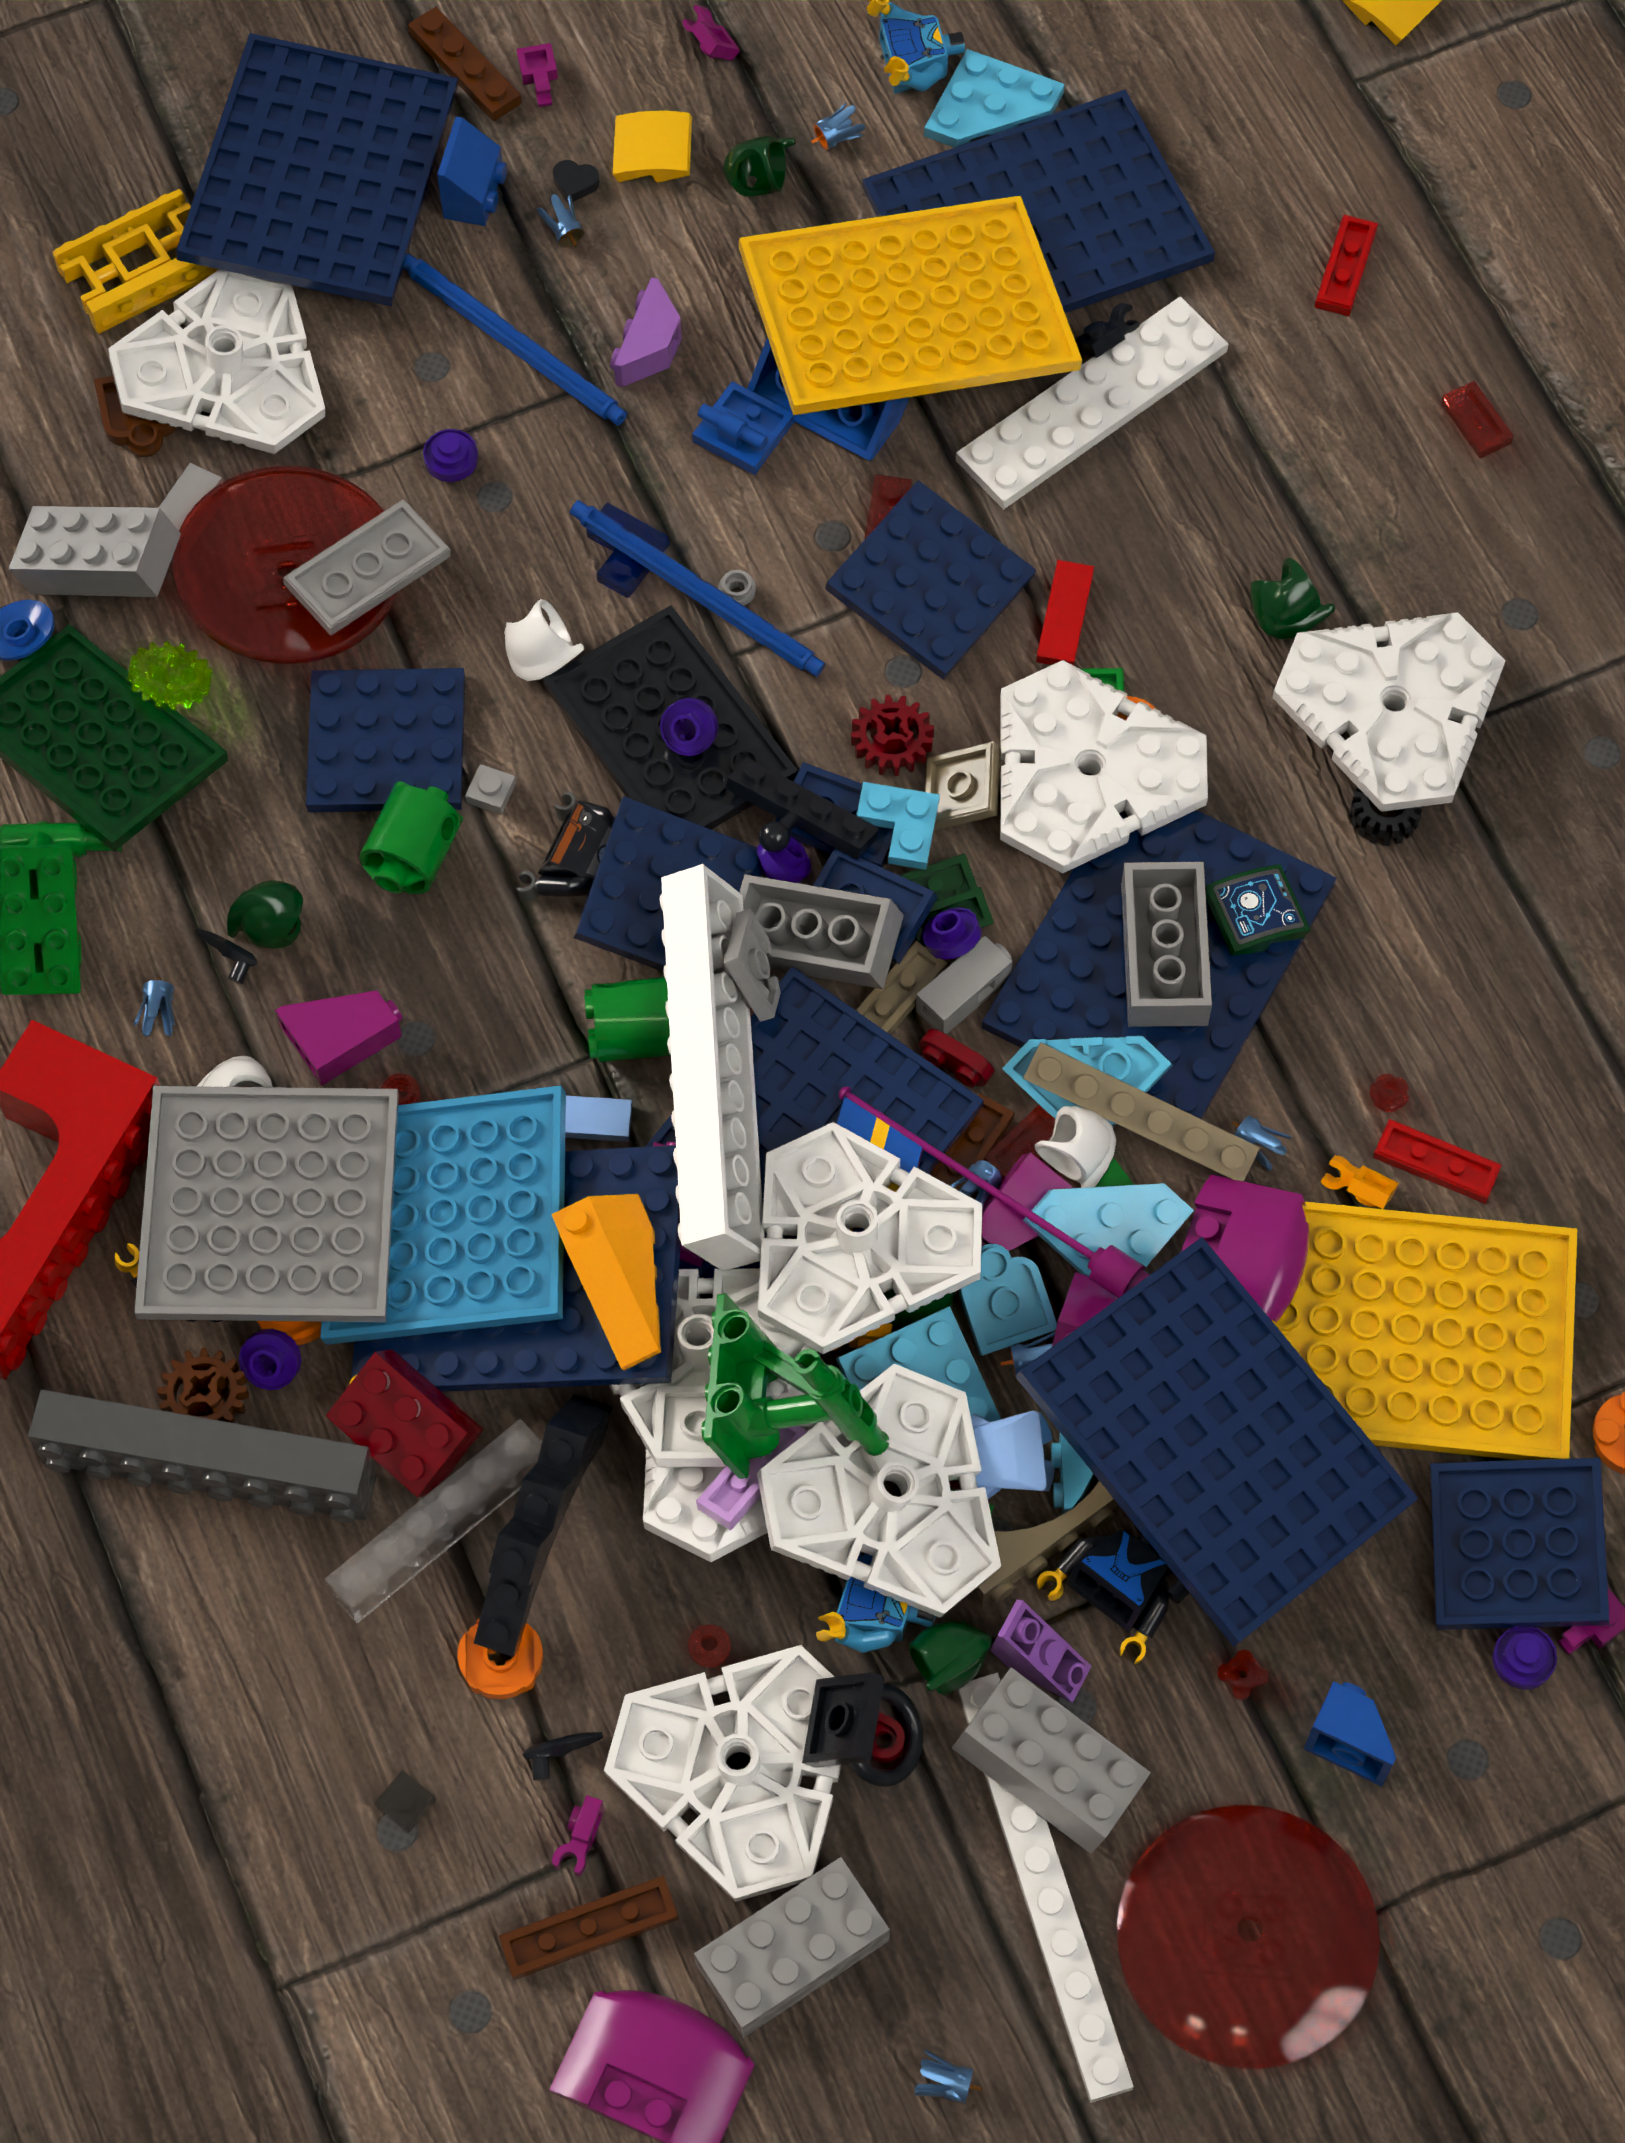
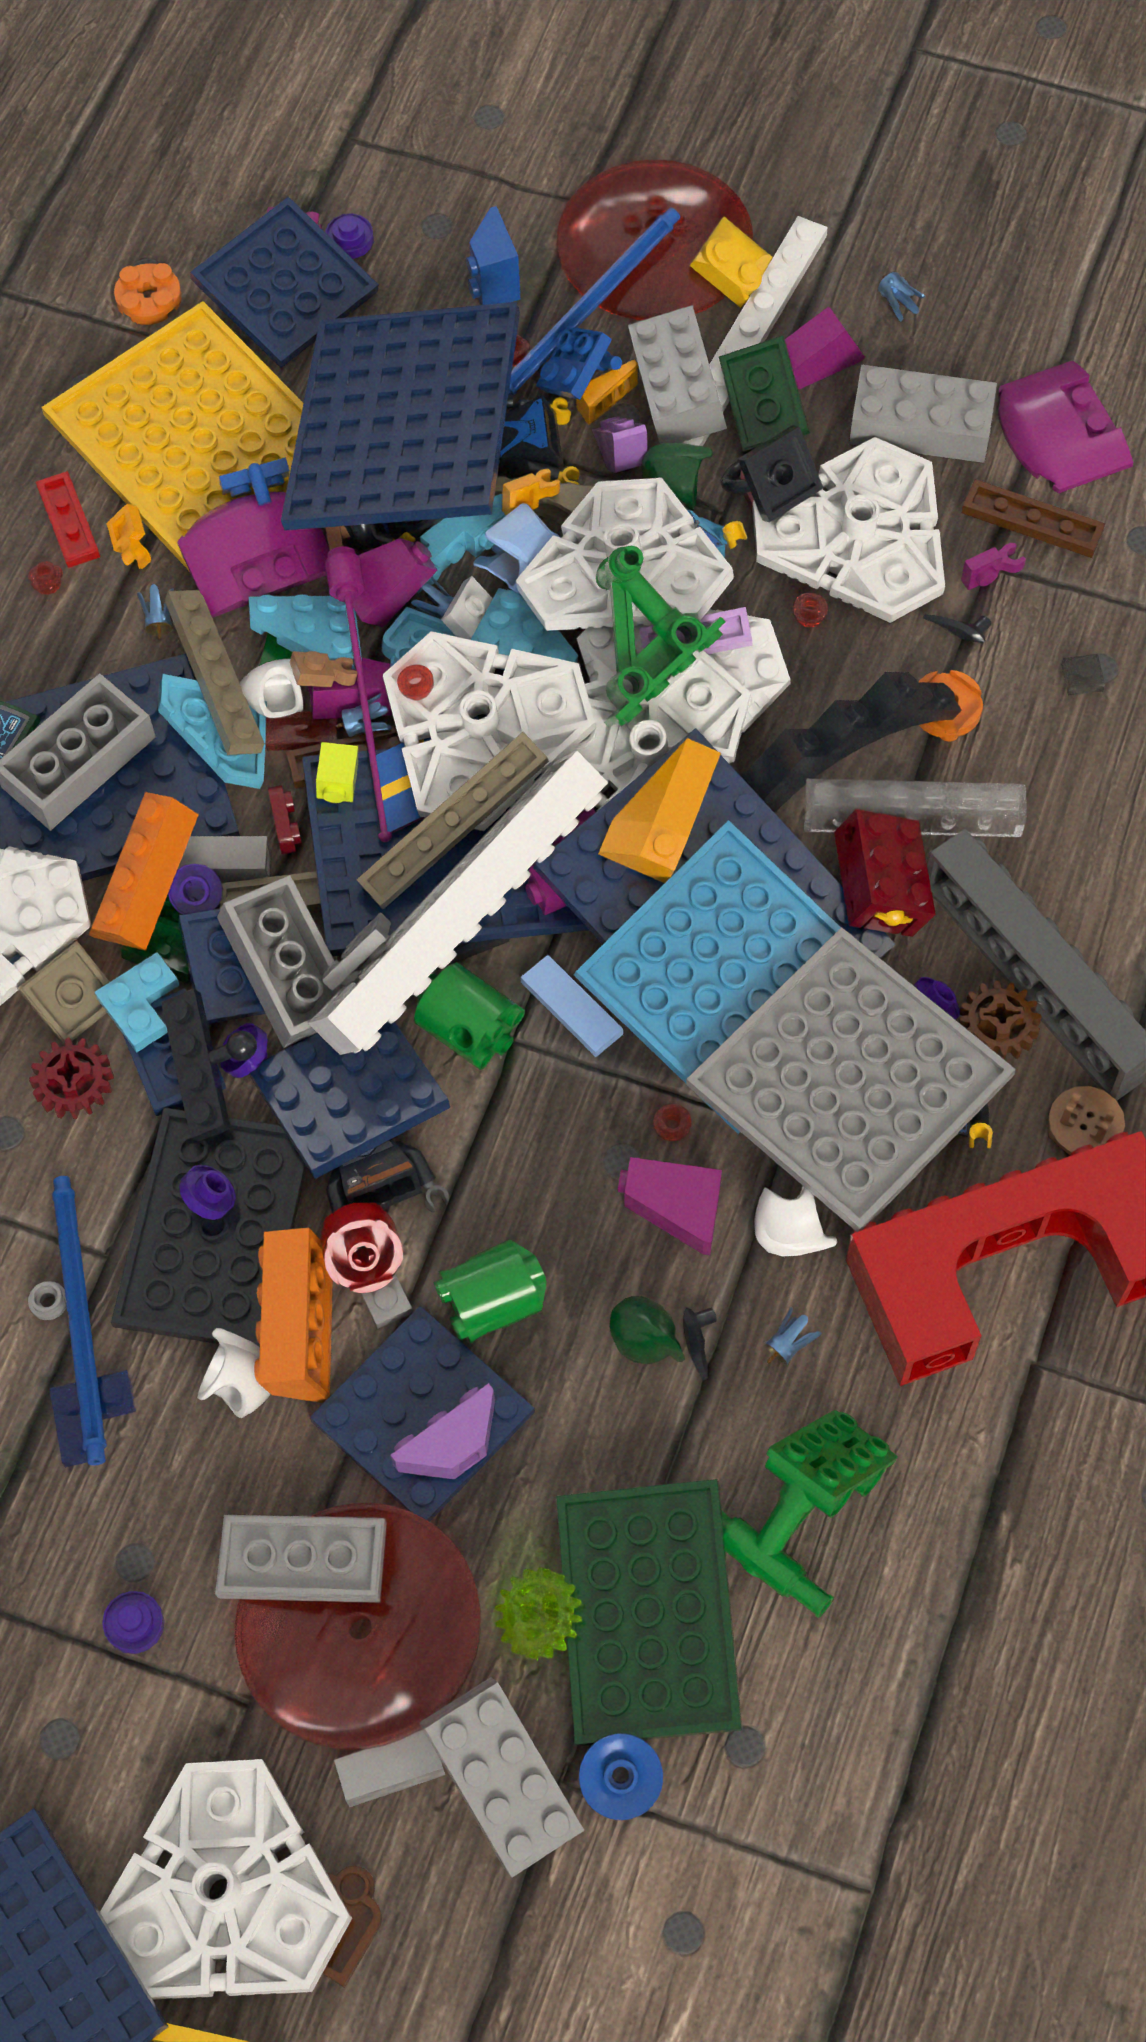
camera: 135 degrees left, 0 degrees up
none -> orange slope [88,792,199,950]
none -> blue plate [219,457,290,506]
none -> orange slope [254,1228,333,1403]
none -> medium nougat plate [290,651,358,687]
none -> neon yellow brick [316,742,358,803]
none -> red brick [320,1203,403,1293]
none -> dark tan plate [357,732,549,909]
none -> medium lavender slope [391,1383,495,1479]
none -> clear red plate [397,664,434,700]
none -> white plate [441,576,493,640]
none -> light orange plate [502,469,560,515]
none -> blue piece [509,207,680,396]
none -> blue plate [536,326,622,400]
none -> light orange slope [576,359,638,425]
none -> yellow slope [689,217,773,308]
none -> dark green tile [719,335,810,454]
none -> magenta slope [785,306,865,389]
none -> medium nougat plate [1048,1086,1125,1155]

